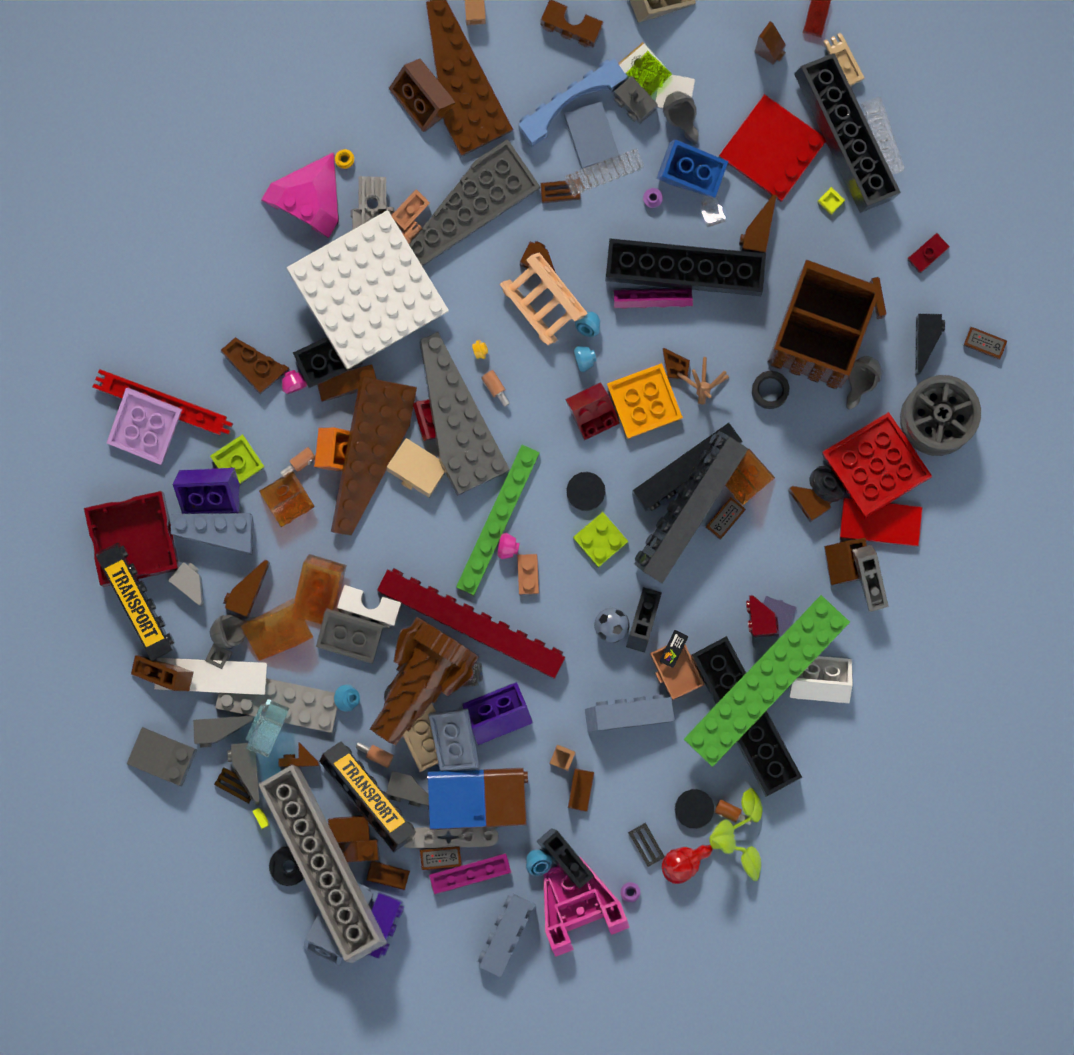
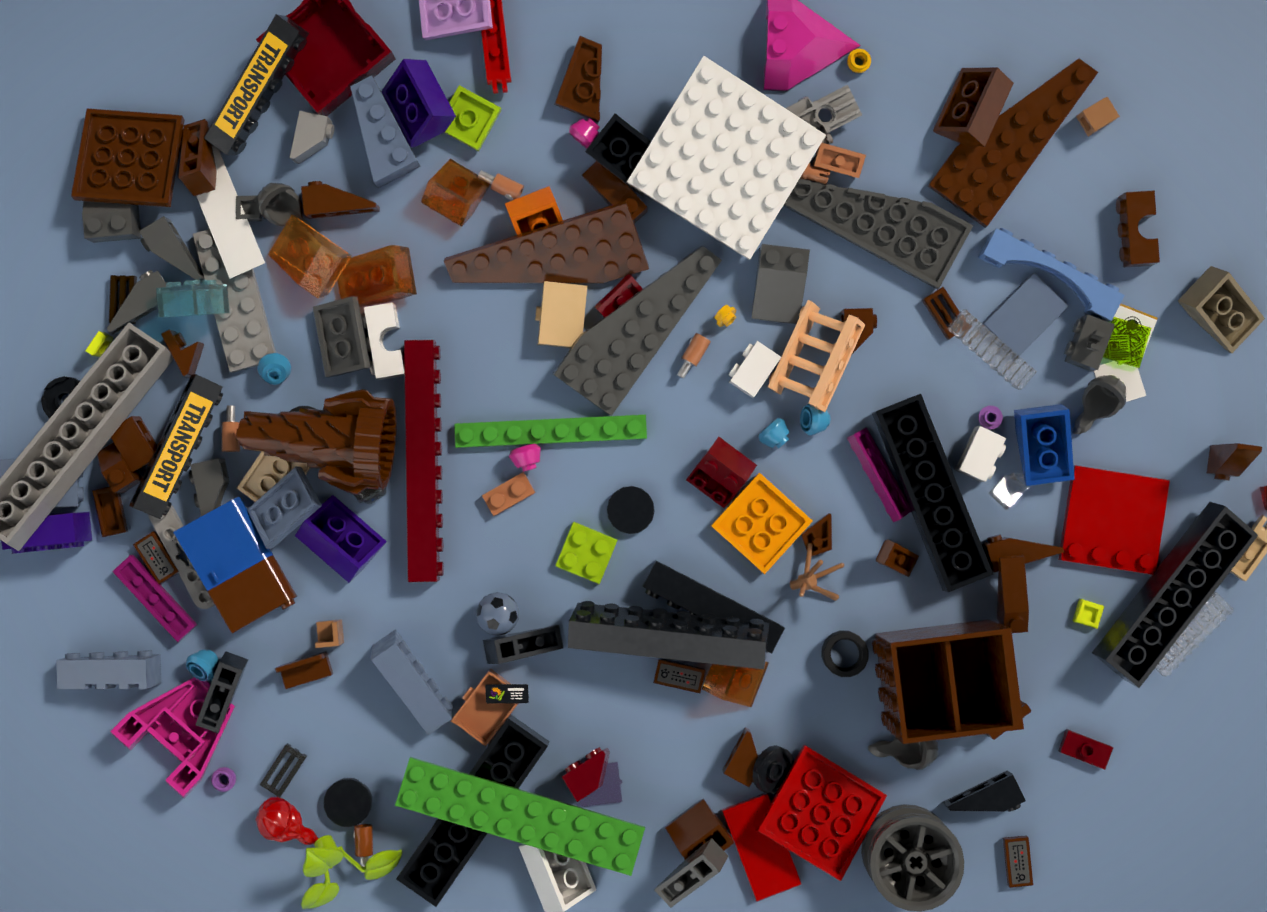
camera: 60 degrees right, 5 degrees up
none -> reddish brown plate [71,108,185,207]
none -> white brick [729,341,781,398]
none -> dark grey slope [751,244,810,324]
none -> reddish brown slope [876,539,919,577]
none -> white brick [955,426,1006,482]
none -> reddish brown slope [997,554,1029,633]

